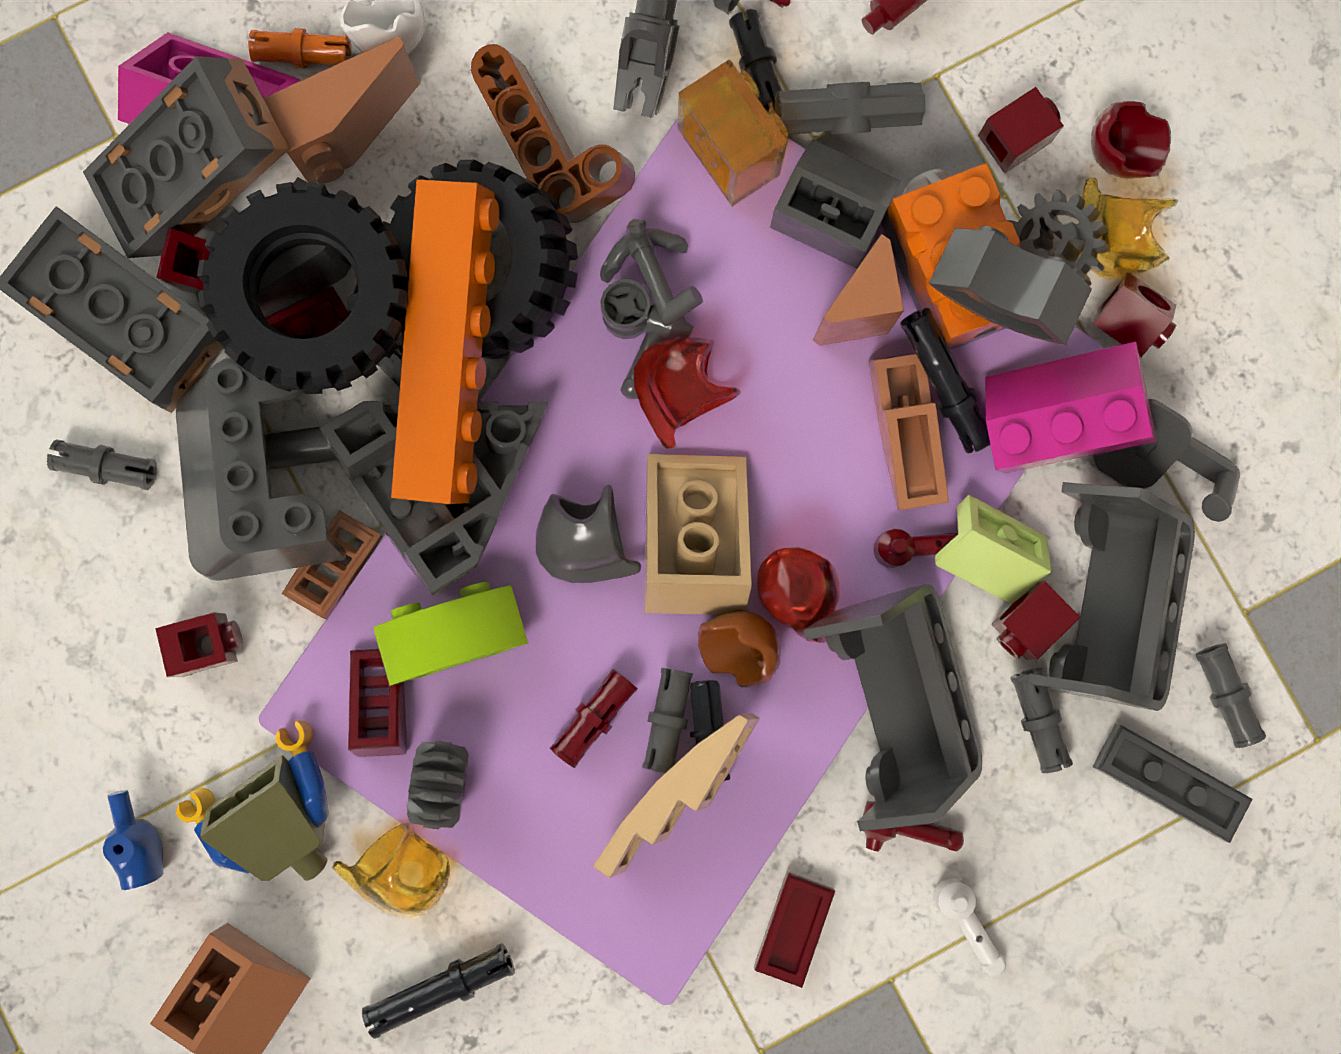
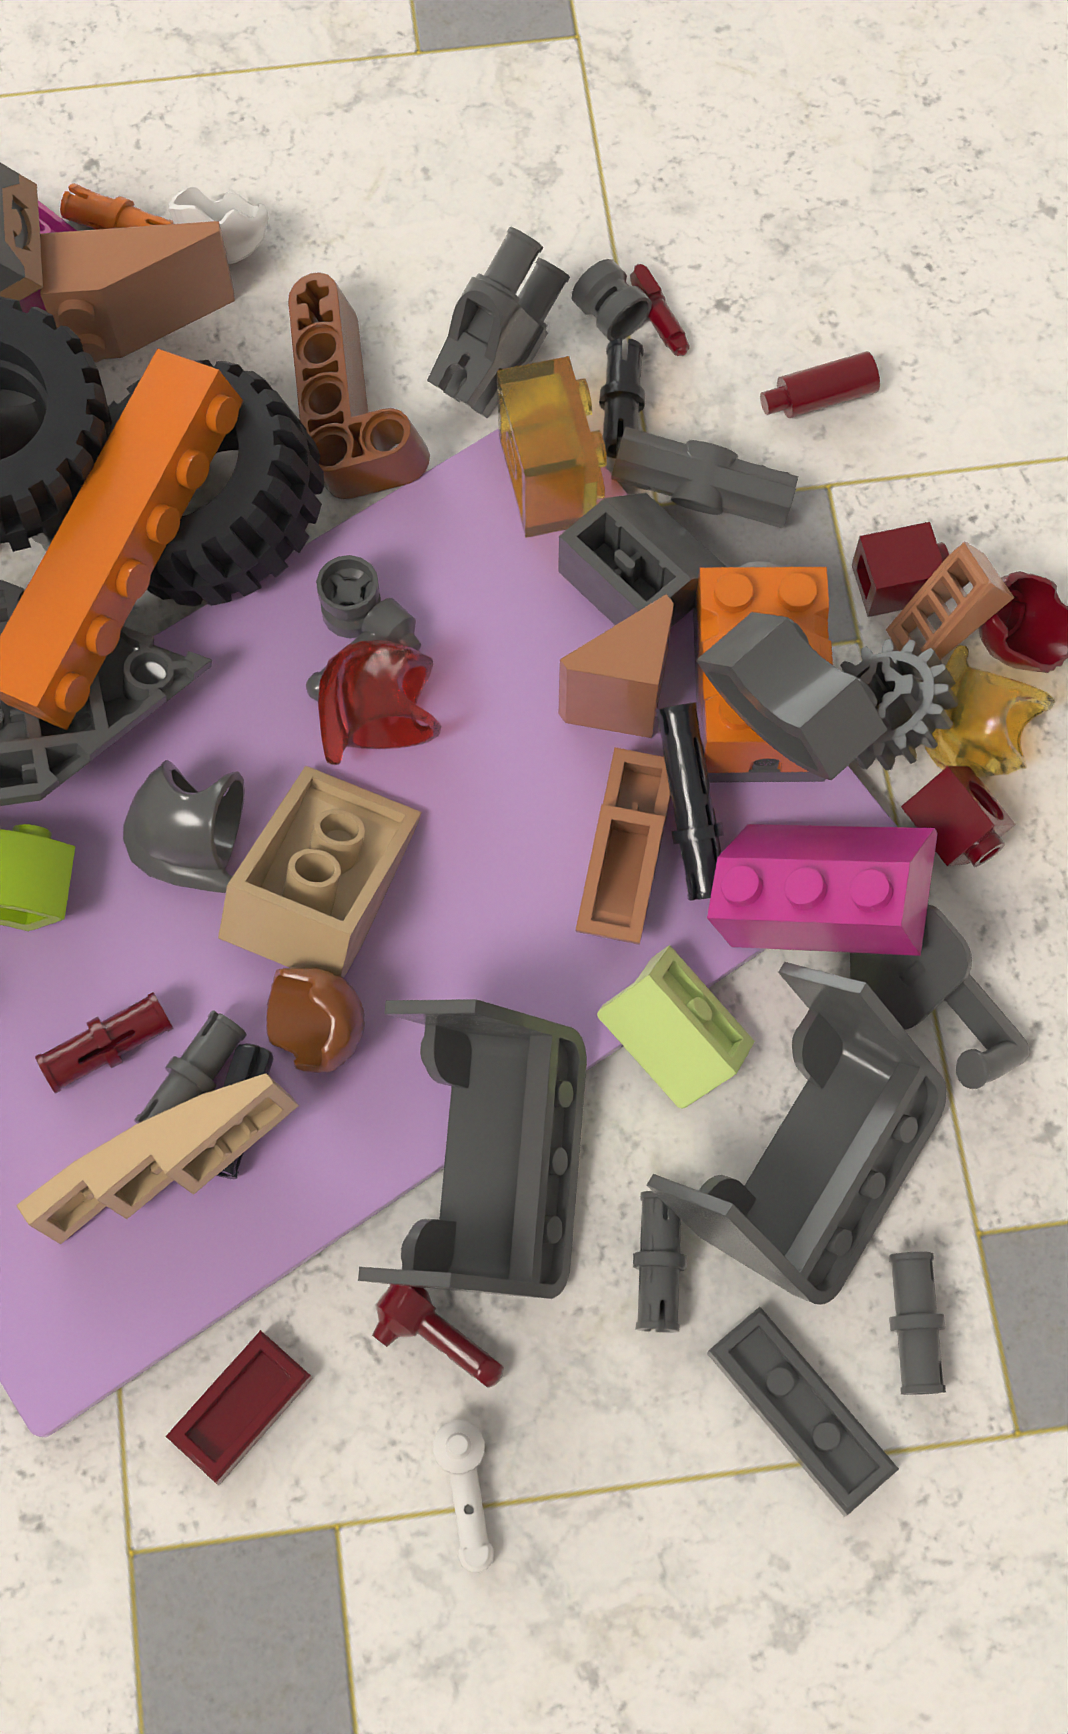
camera: 25 degrees right, 15 degrees down
dark grey piece [600,219,703,327] -> none
clear red piece [757,547,840,643] -> none
dark red piece [873,529,958,568] -> none
dark red brick [991,581,1081,660] -> none
none -> nougat slope [886,541,1014,660]

